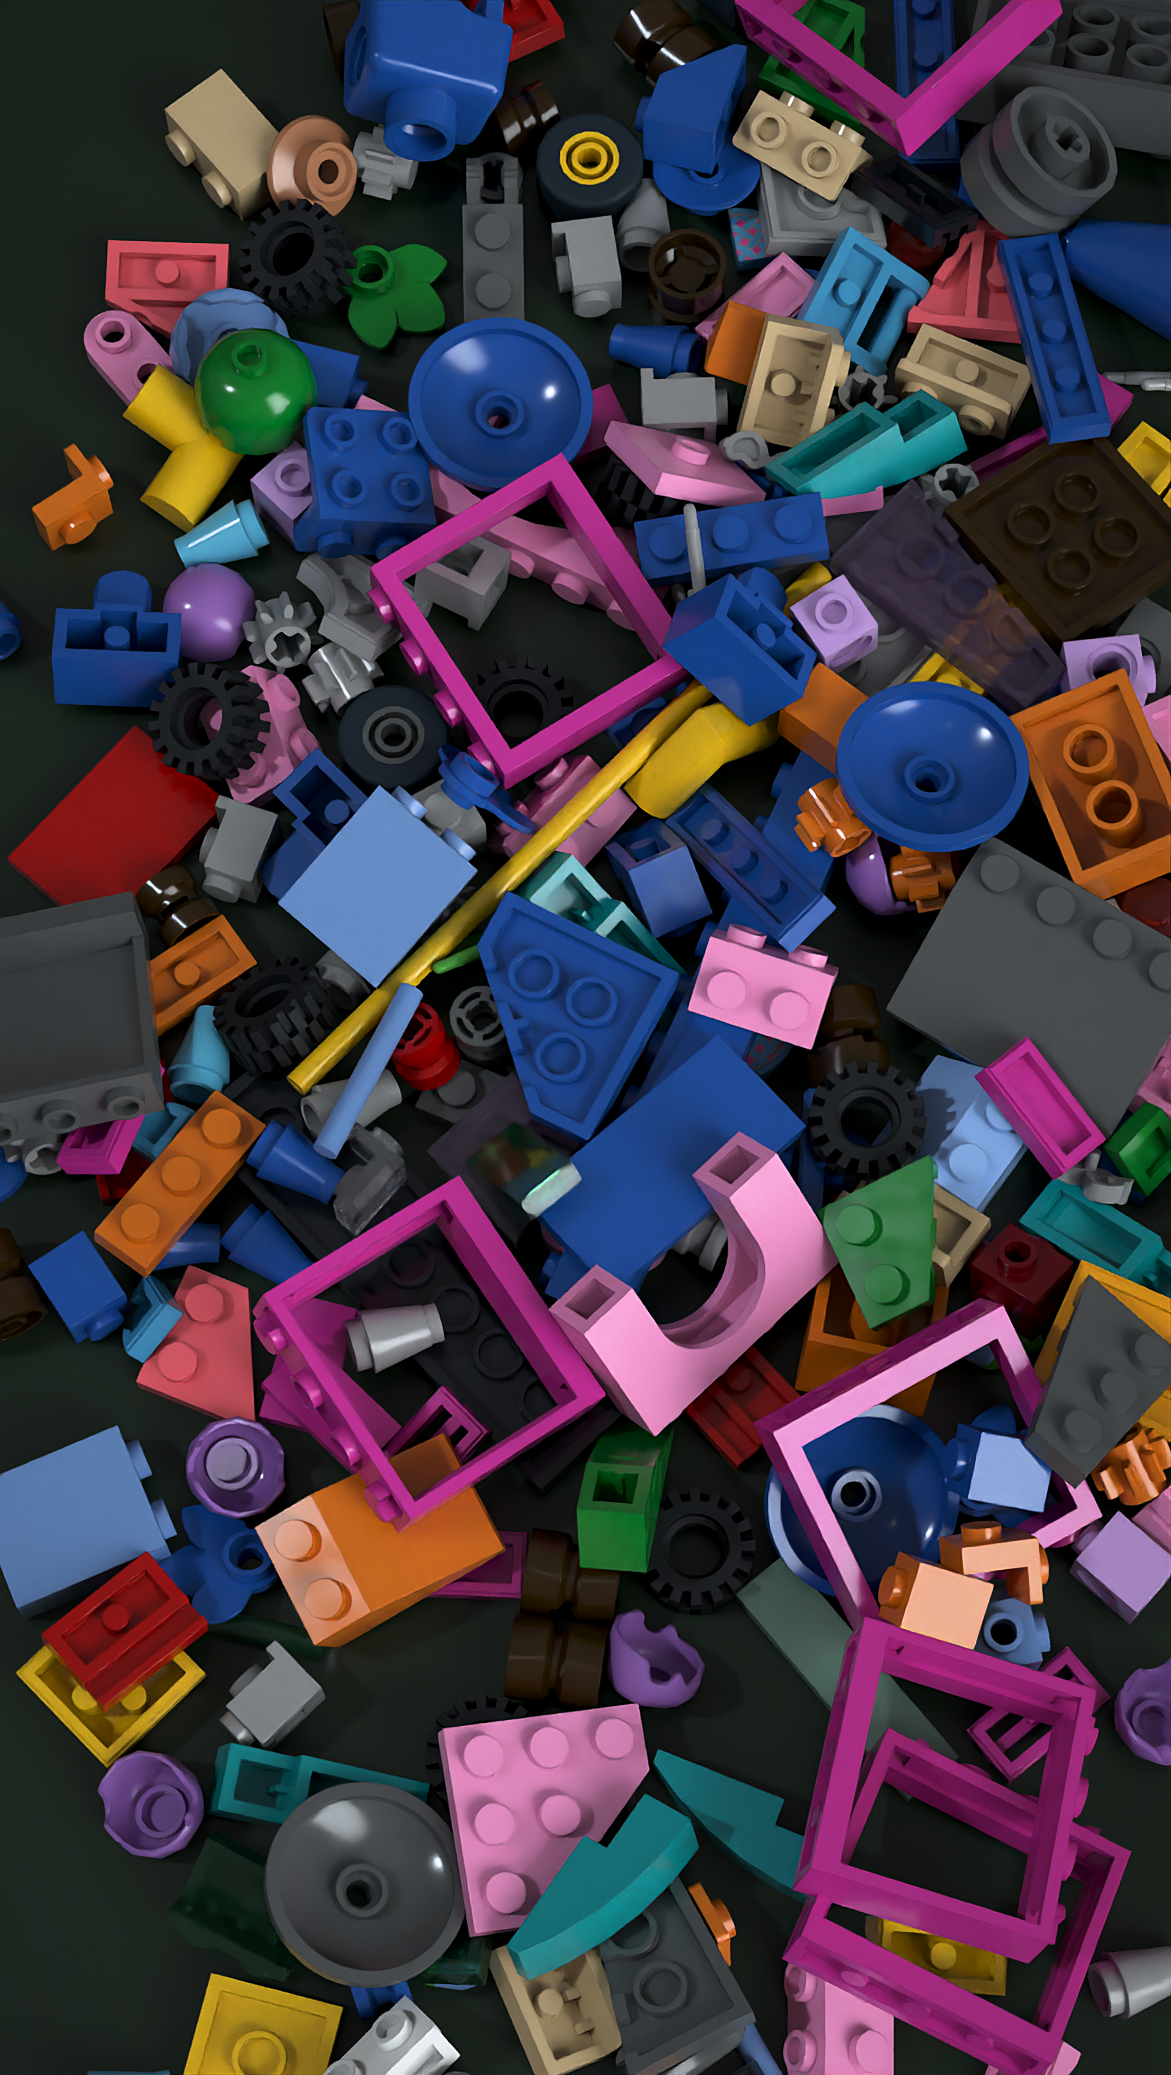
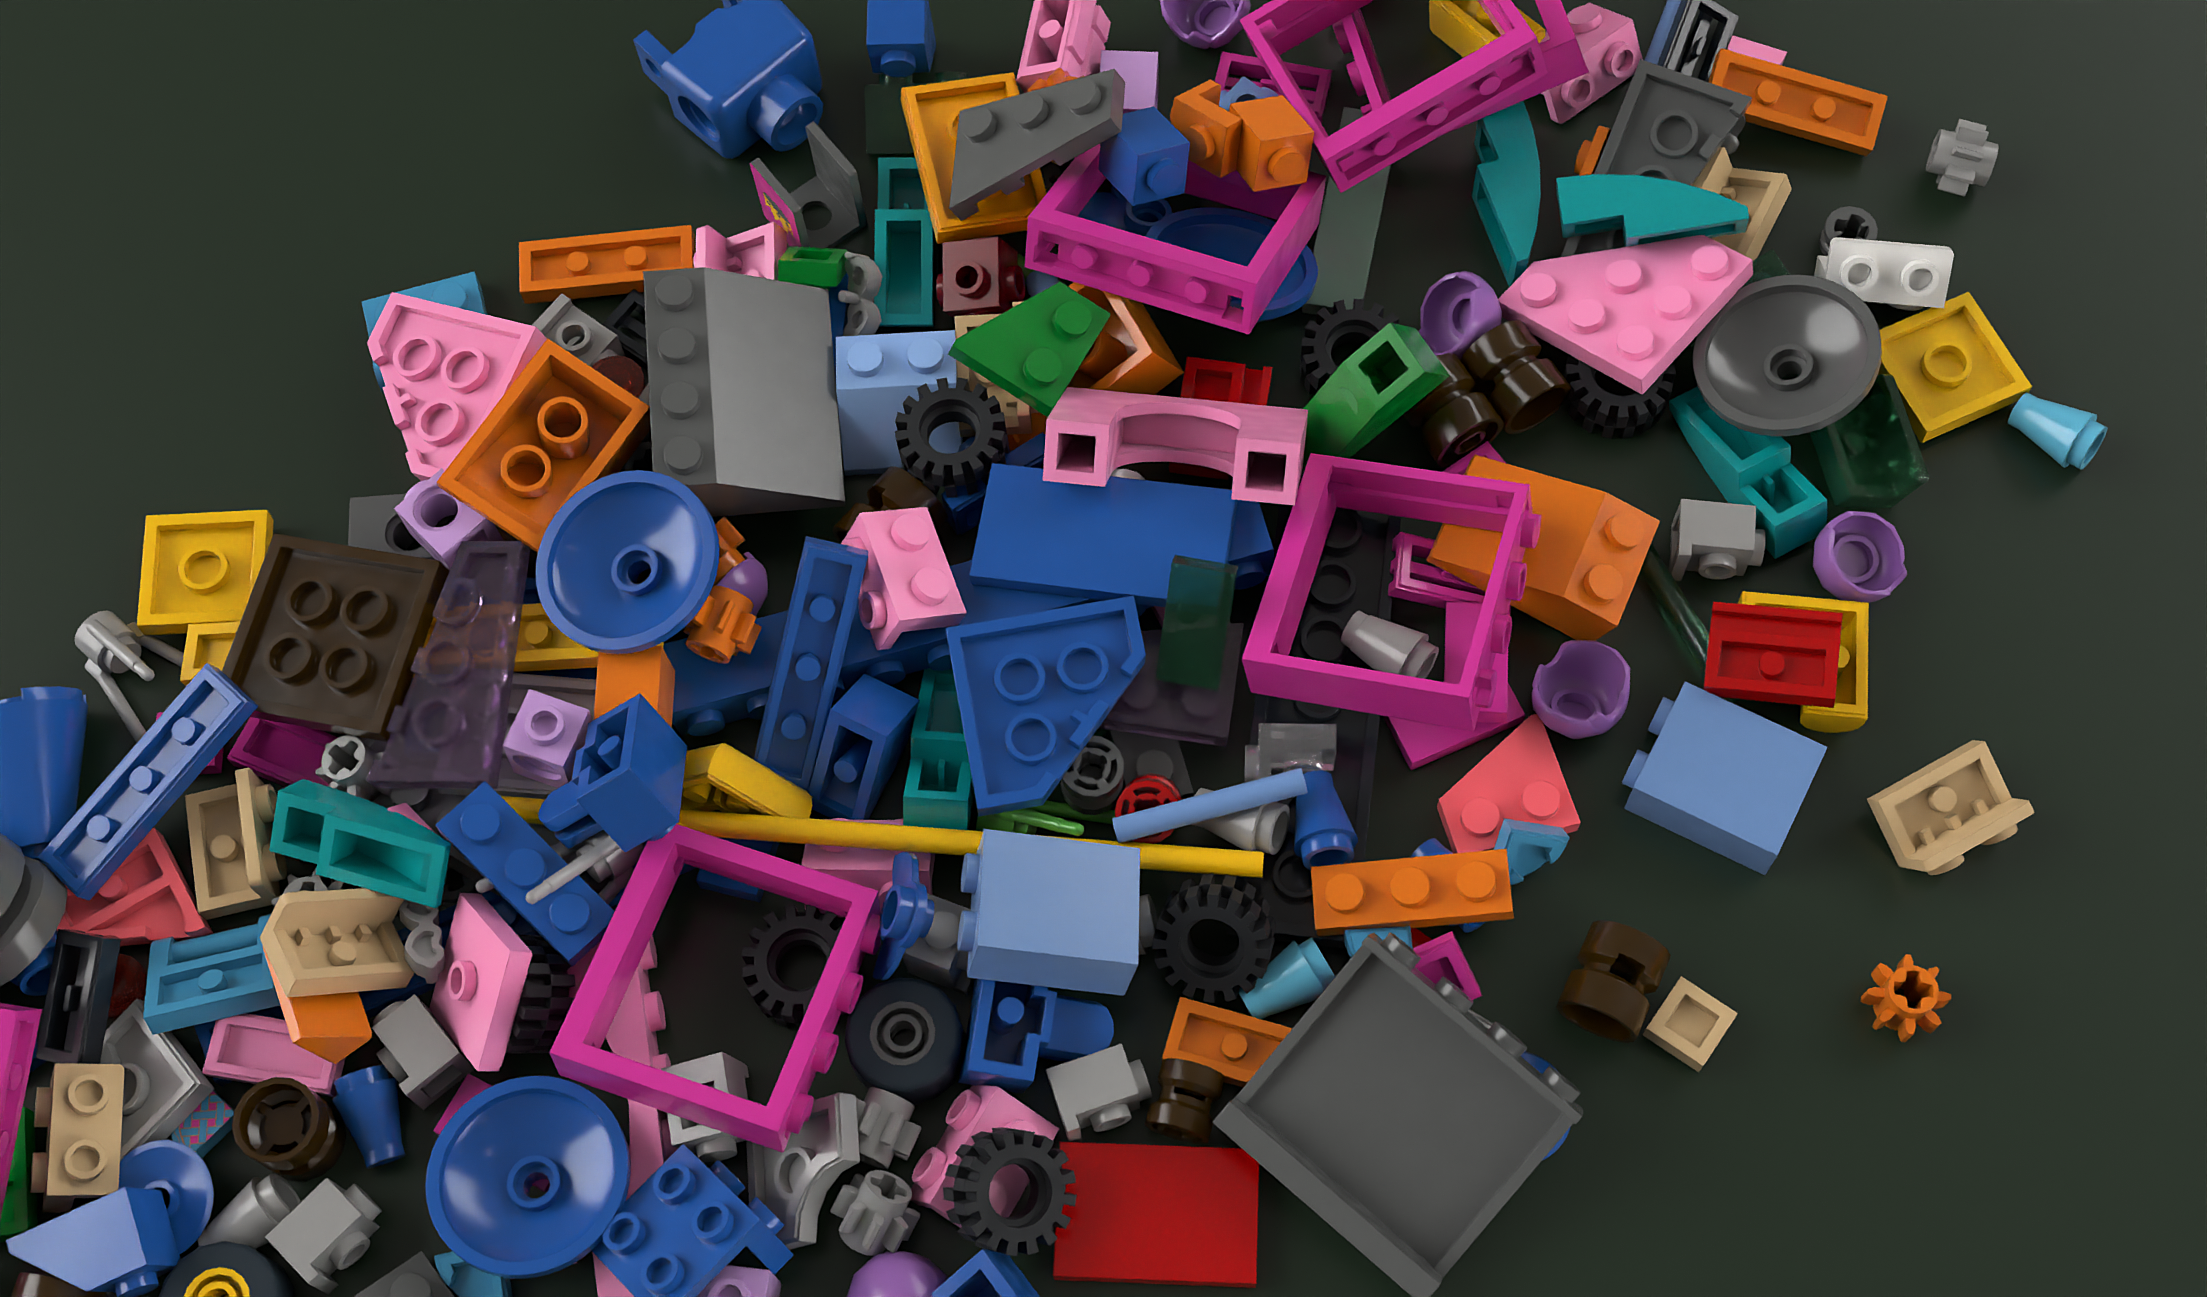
camera: 125 degrees left, 5 degrees down
blue brick [28,1231,131,1344] -> none
blue plate [158,1505,280,1624] -> none
blue cone [220,1203,314,1285] -> none
dark pink tile [974,1036,1106,1180] -> none

